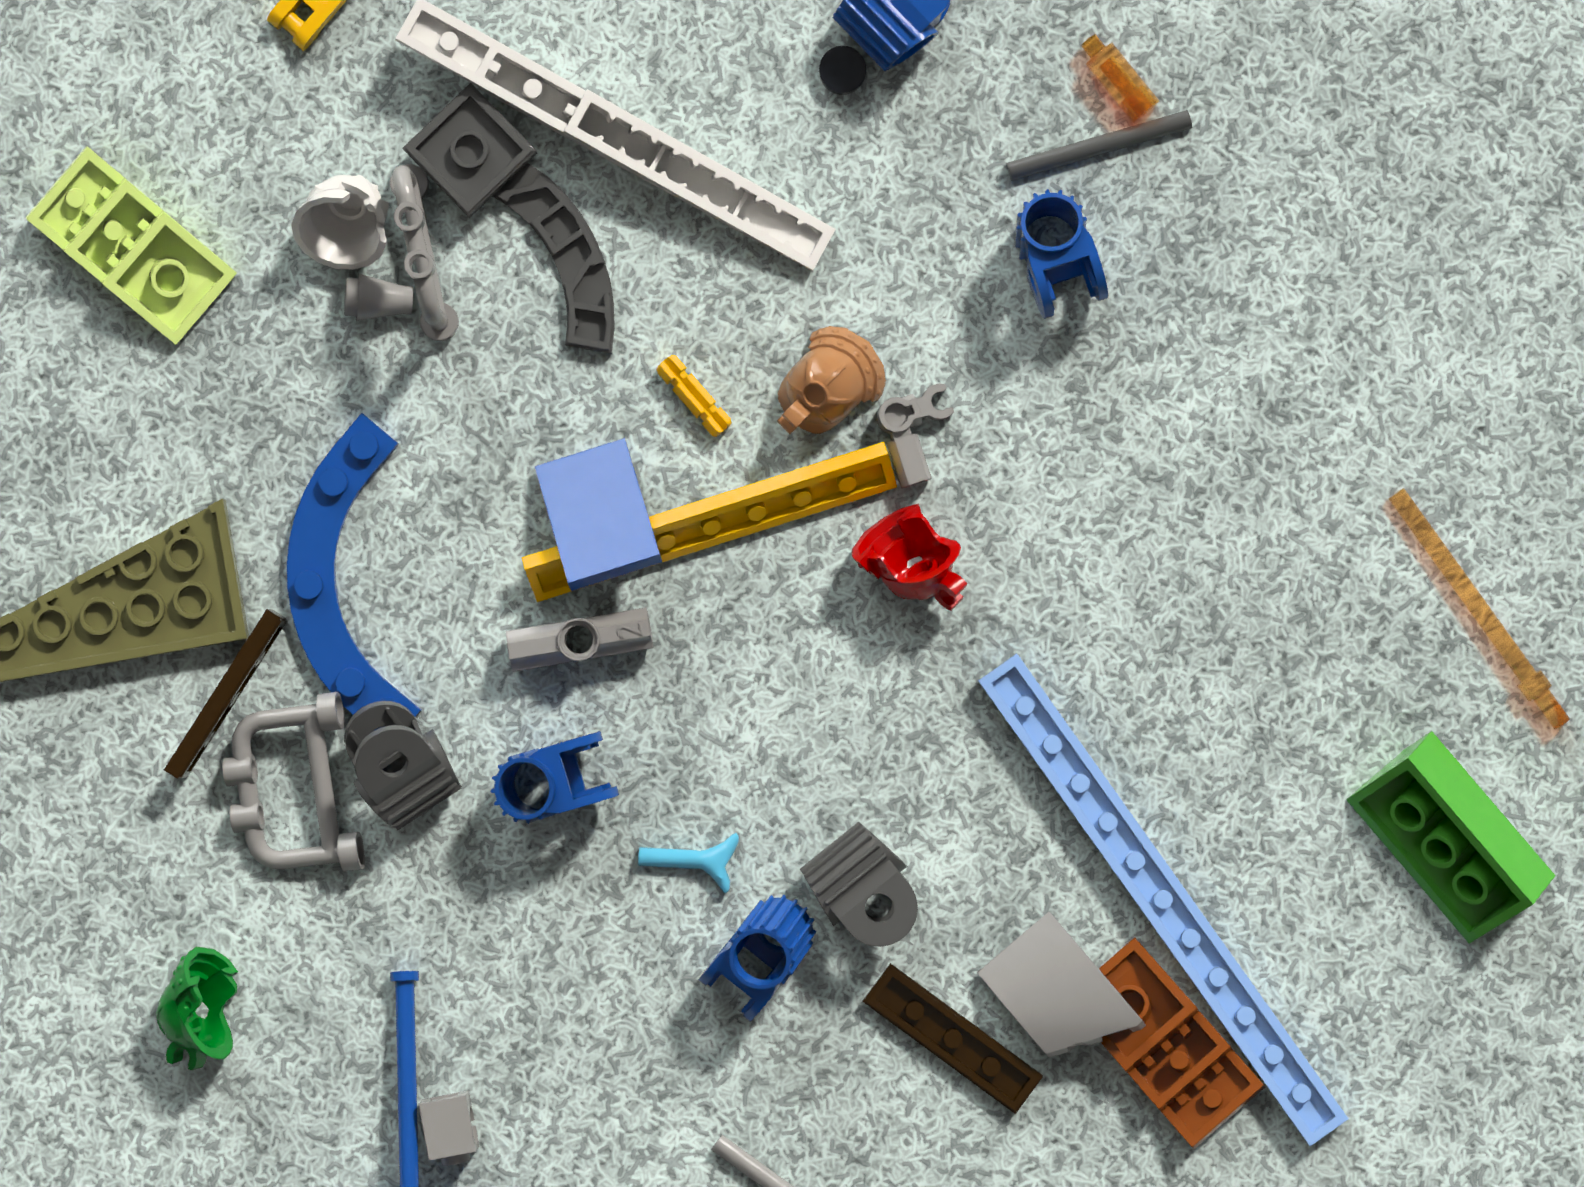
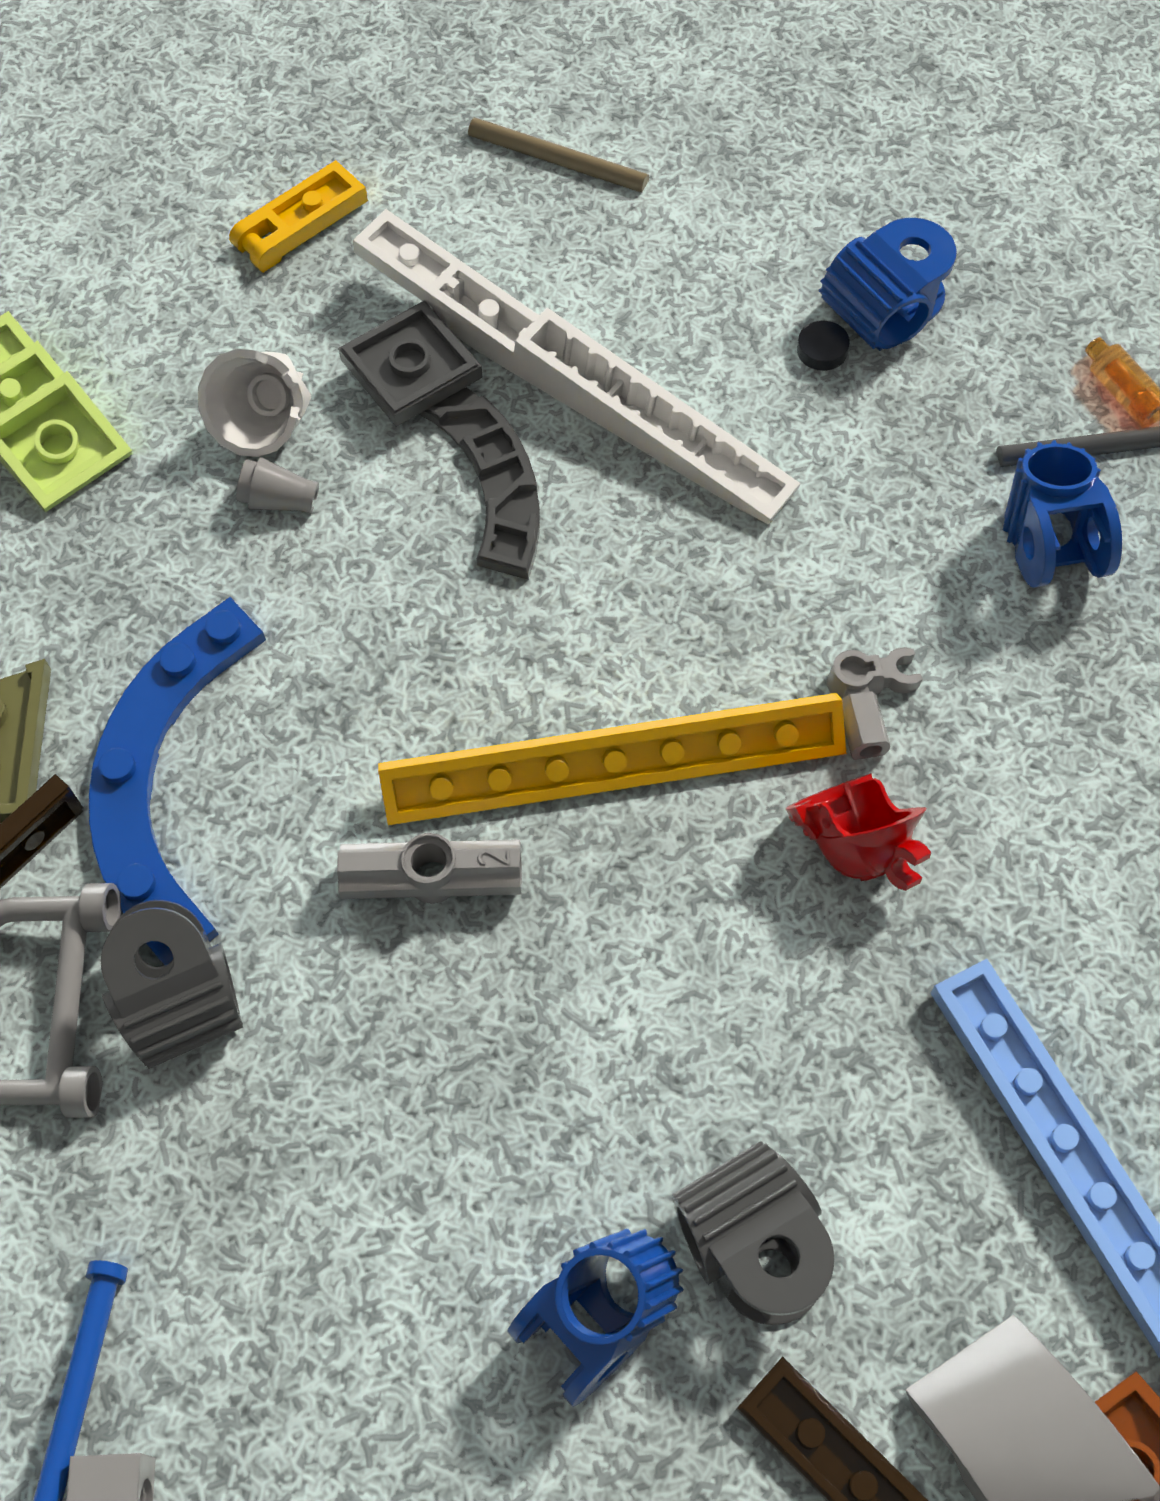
camera: 15 degrees right, 25 degrees down
light grey bar [390,164,459,341] -> none
blue piece [490,731,619,824] -> none
tile [534,438,662,591] -> none
medium azure piece [638,833,739,893] -> none
yellow axle [656,355,732,437] -> none
medium nougat helmet [777,326,886,434] -> none

